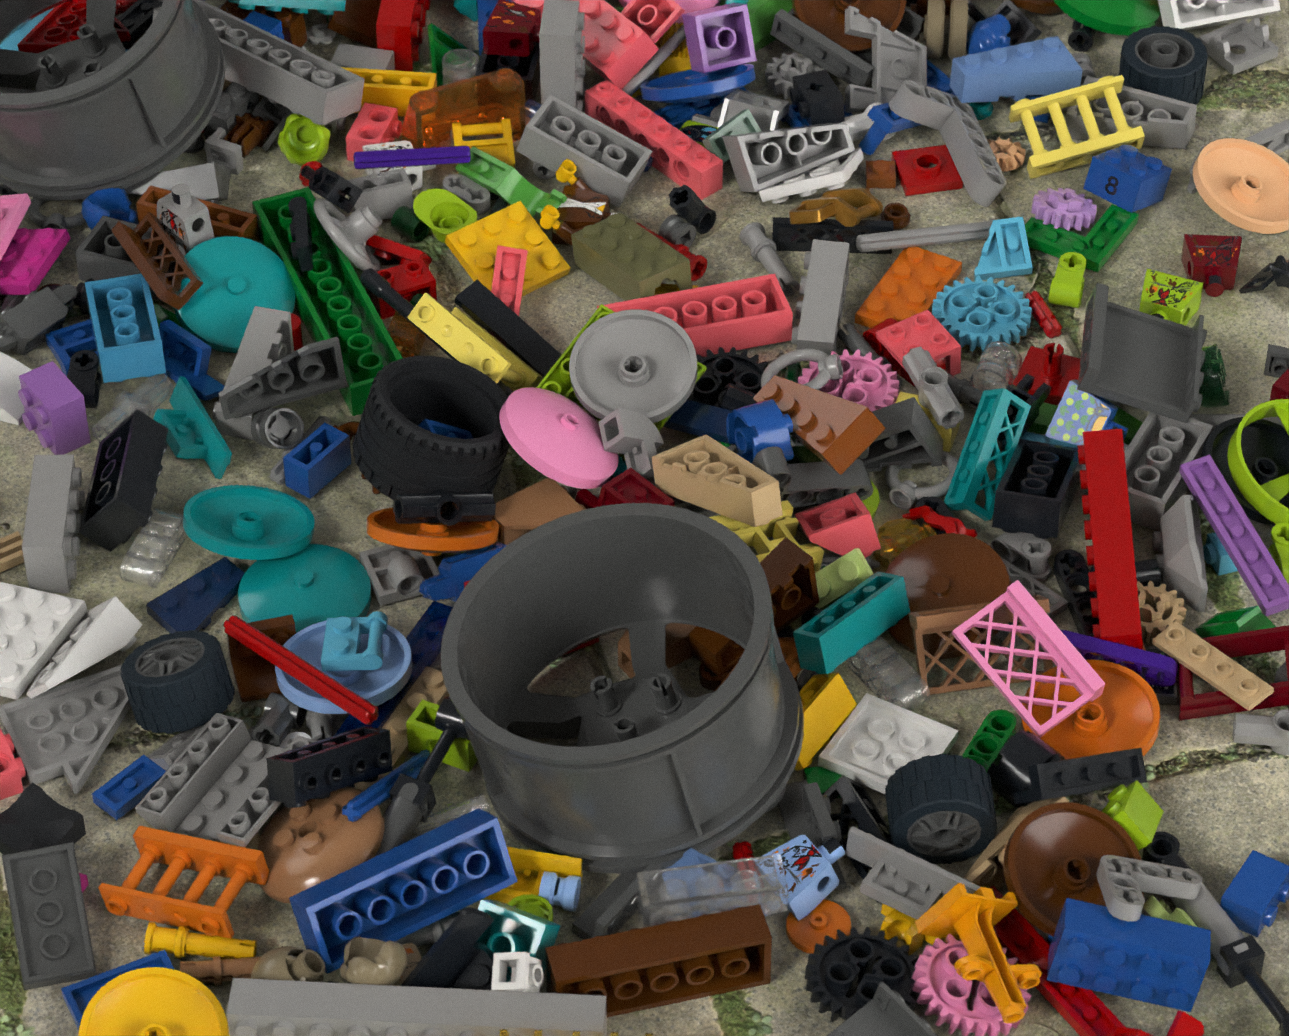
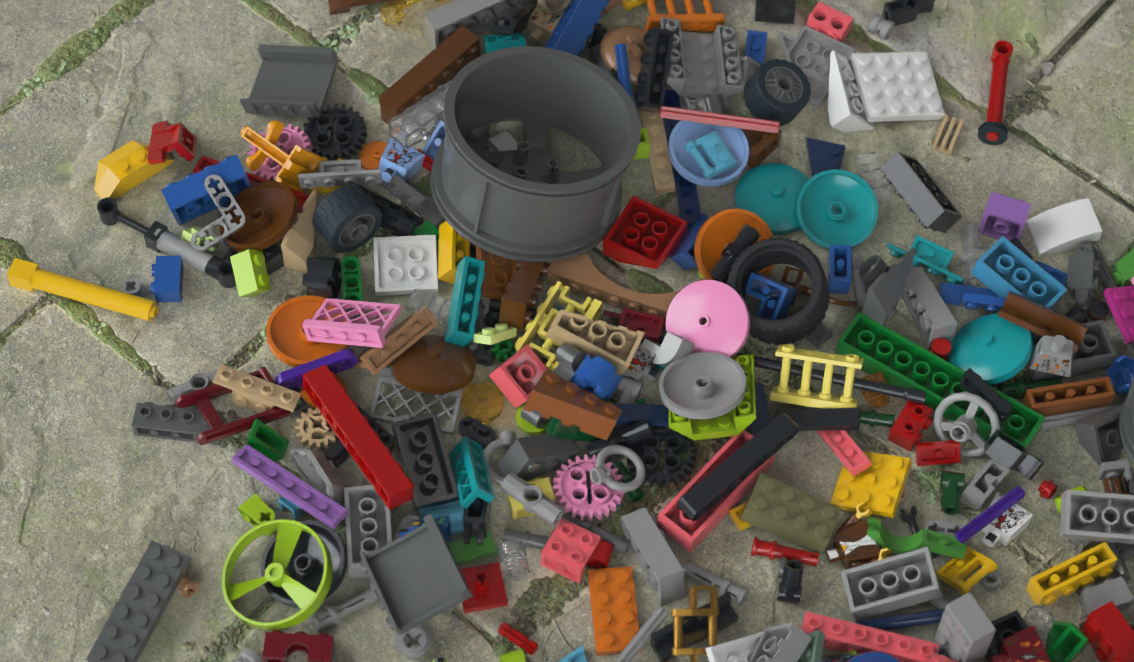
camera: 145 degrees right, 15 degrees up
light grey brick [22,454,85,593] -> none
coral brick [345,103,402,161] -> none
clear orange windscreen [401,68,526,148] -> none
lime piece [413,188,478,244] -> none
white brick [491,952,544,993] -> none
red hair [902,506,978,538] -> none
medium azure gear [932,276,1032,352] -> none
black fence [1013,748,1147,804] -> none
clear green cylinder [1199,344,1230,408] -> none
none -> black beam [677,412,800,521]

